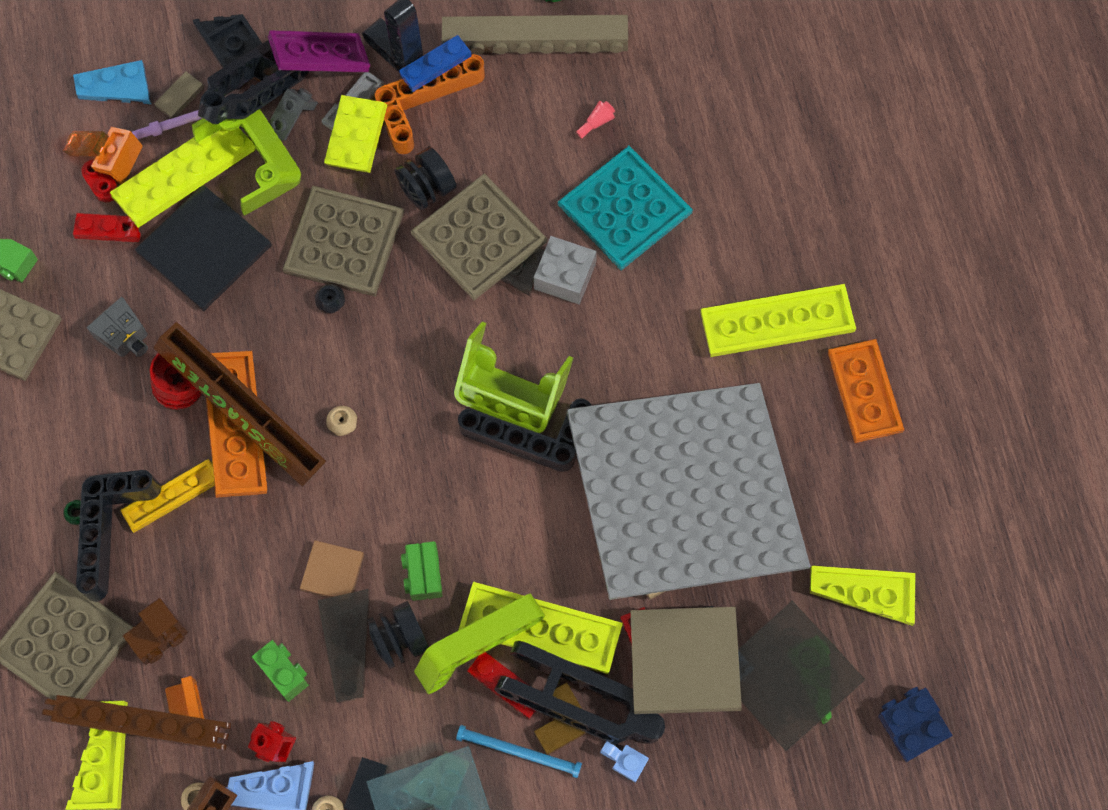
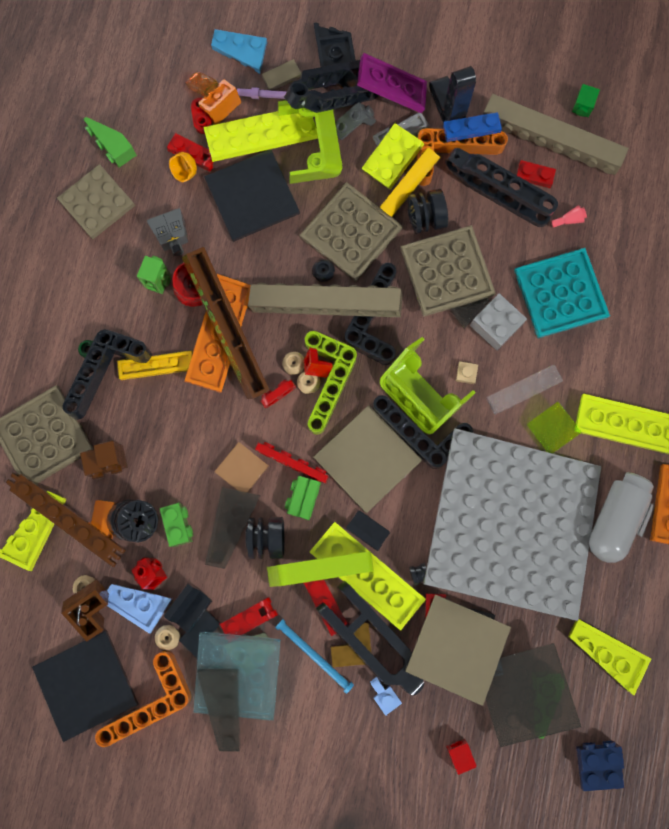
camera: 25 degrees right, 10 degrees up
none -> black wheel [107,499,158,543]
none -> bright green brick [137,256,171,294]
none -> black panel [164,583,212,633]
none -> light orange hair [169,152,197,182]
none -> red plate [220,597,278,642]
none -> dark tan brick [248,283,403,317]
none -> red plate [255,442,329,484]
none -> red plate [261,379,296,408]
none -> tan plate [297,371,321,394]
none -> red panel [304,348,333,378]
none -> lime beam [305,331,357,435]
none -> dark tan tile [313,405,422,514]
none -> black beam [345,263,396,365]
none -> black panel [345,510,390,551]
none -> yellow brick [380,148,440,217]
none -> black wheel [409,563,427,586]
none -> black piece [445,148,558,227]
none -> red panel [446,739,477,775]
none -> tan plate [456,361,478,384]
none -> clear tile [486,365,563,415]
none -> red plate [516,160,556,188]
none -> clear neon green tile [526,402,582,454]
none -> light grey piece [589,472,655,563]

